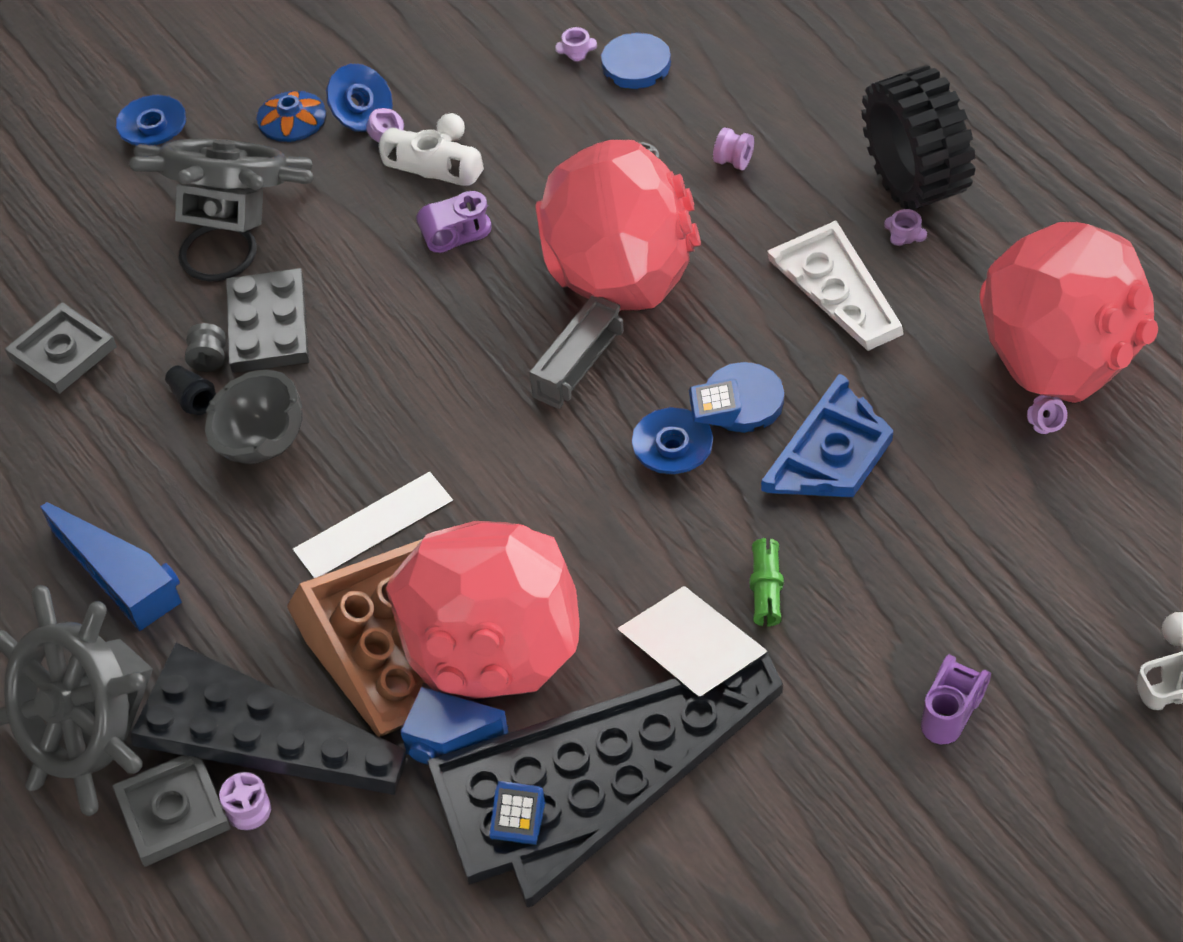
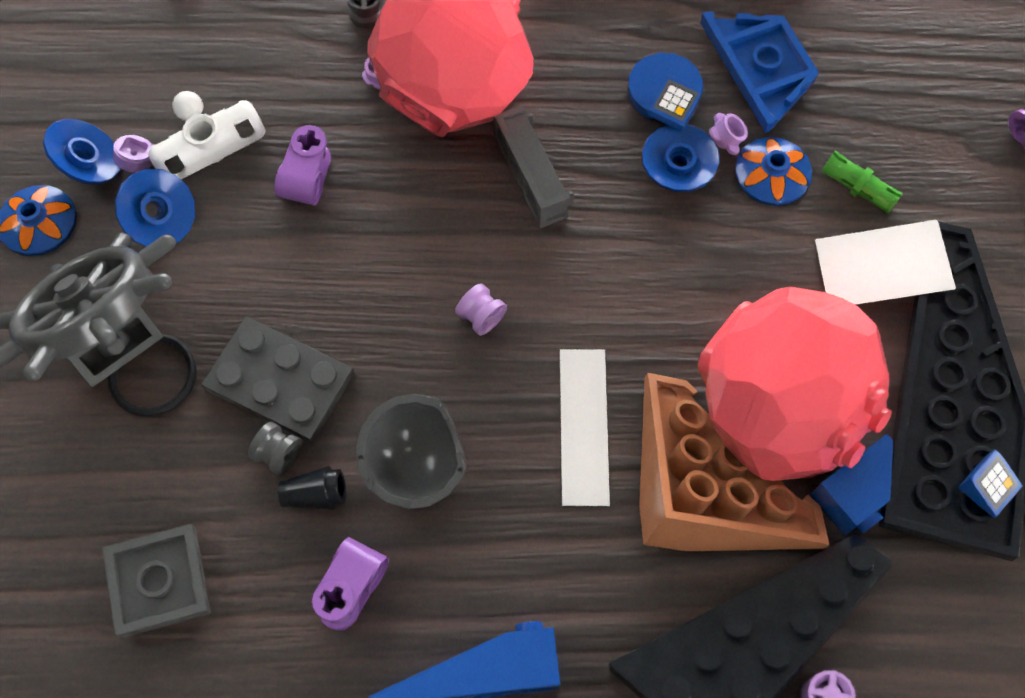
camera: 60 degrees left, 15 degrees up
none -> blue dish [115,169,195,247]
none -> medium lavender piece [312,537,389,631]
none -> lavender wheel [455,283,507,336]
none -> lavender plate [709,113,748,155]
none -> blue dish [735,137,812,206]

